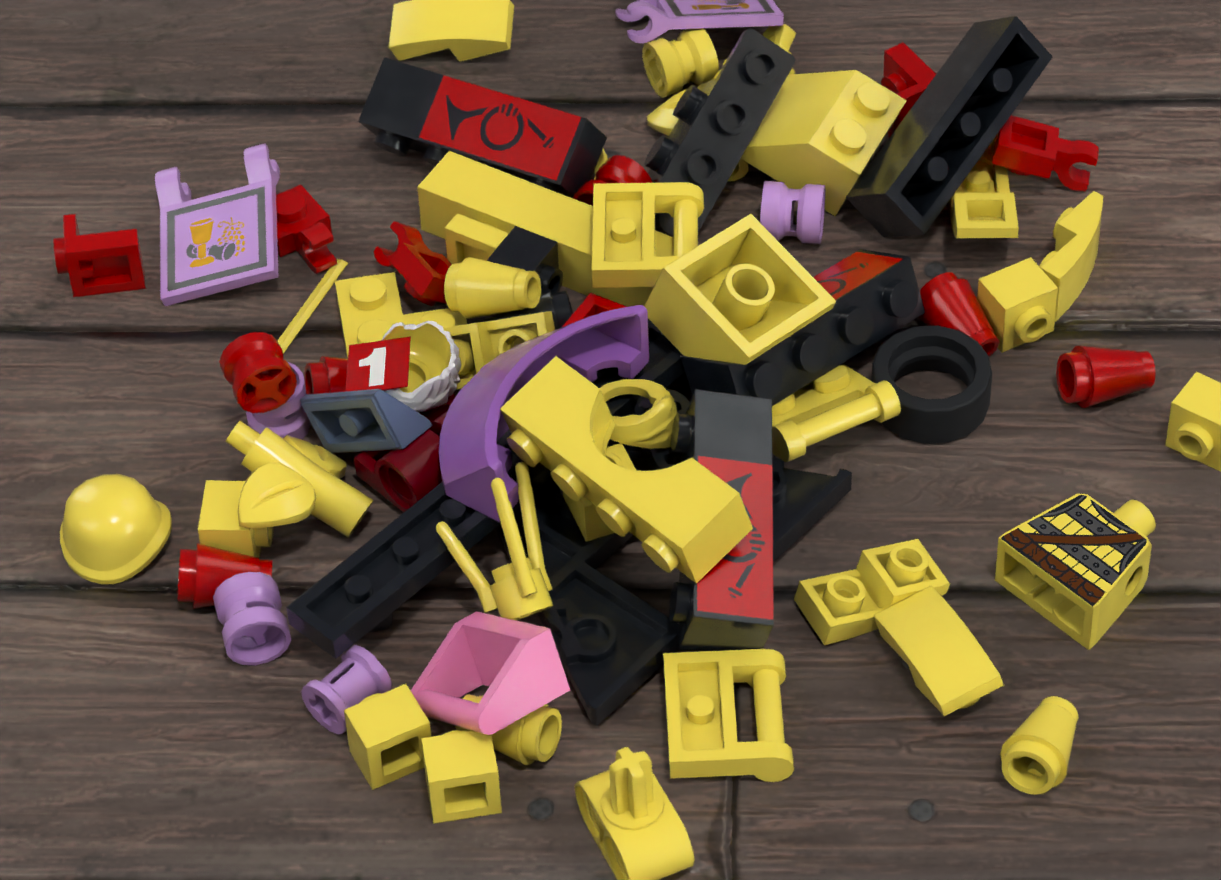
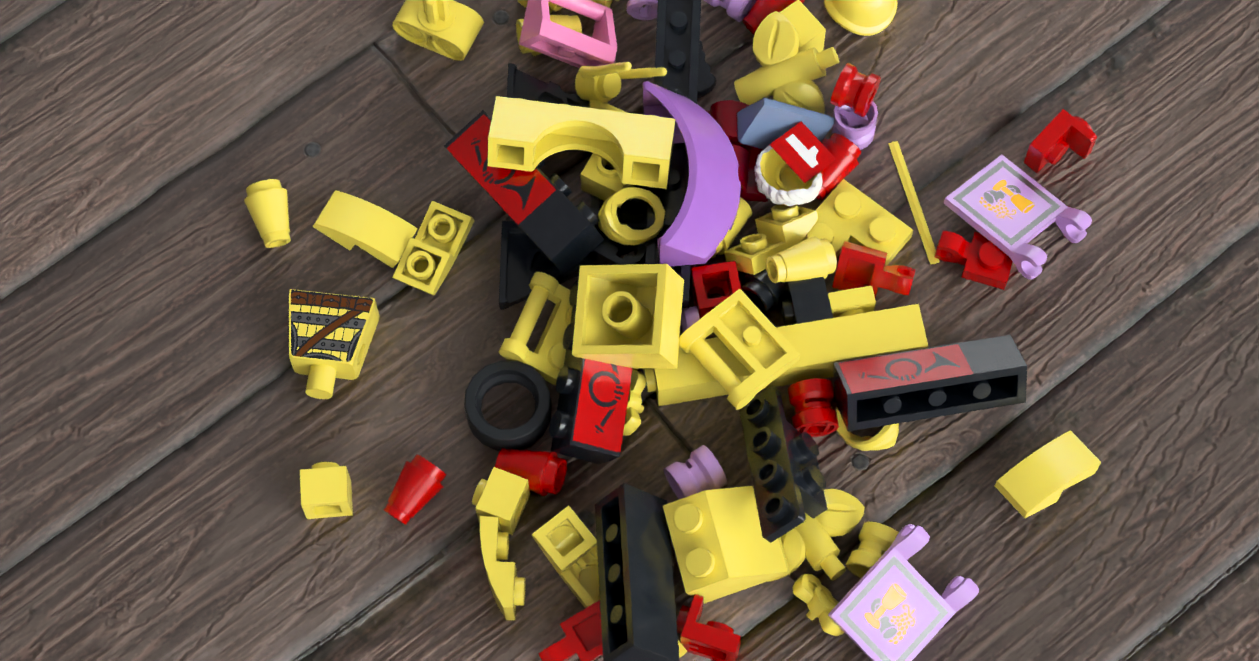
camera: 140 degrees right, 20 degrees up
light yellow plate [663,649,794,782] -> none

